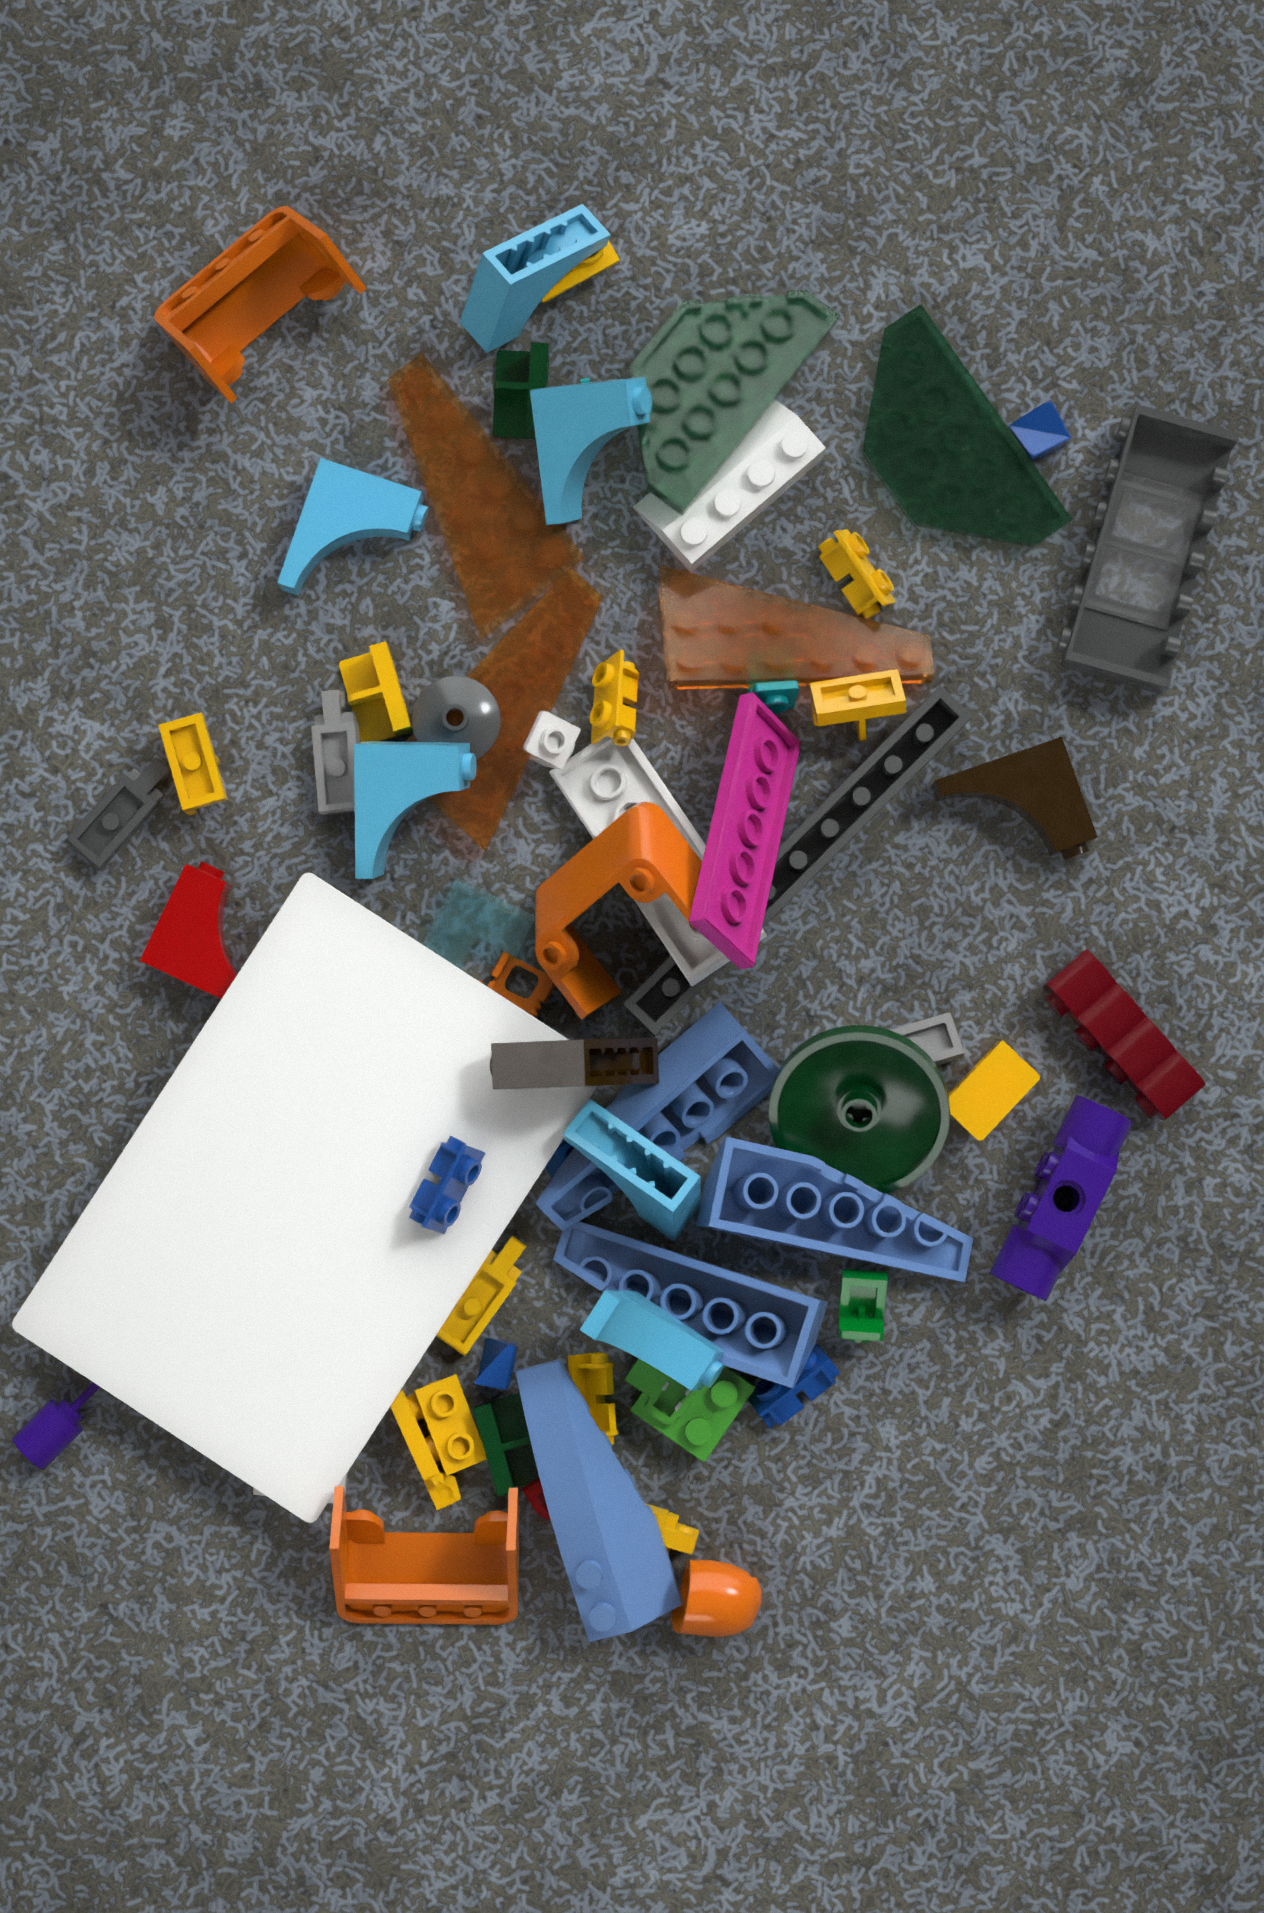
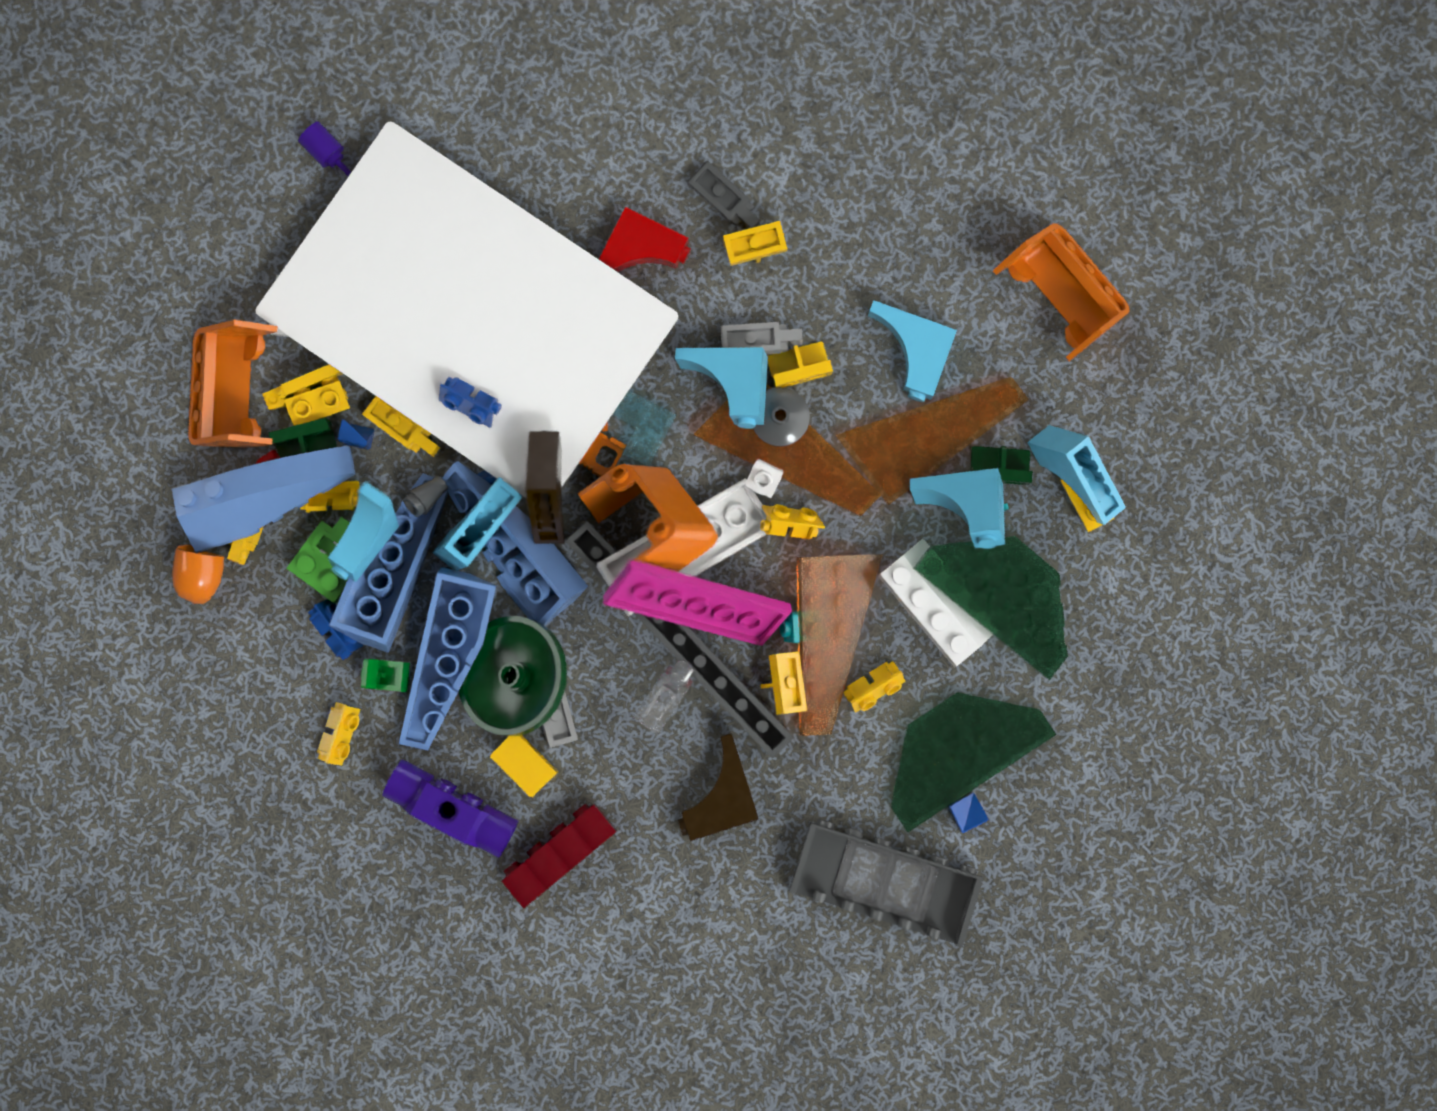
camera: 90 degrees right, 0 degrees up
none -> yellow hinge [317,702,360,766]
none -> dark grey cone [403,476,448,517]
none -> clear torso [633,660,693,734]

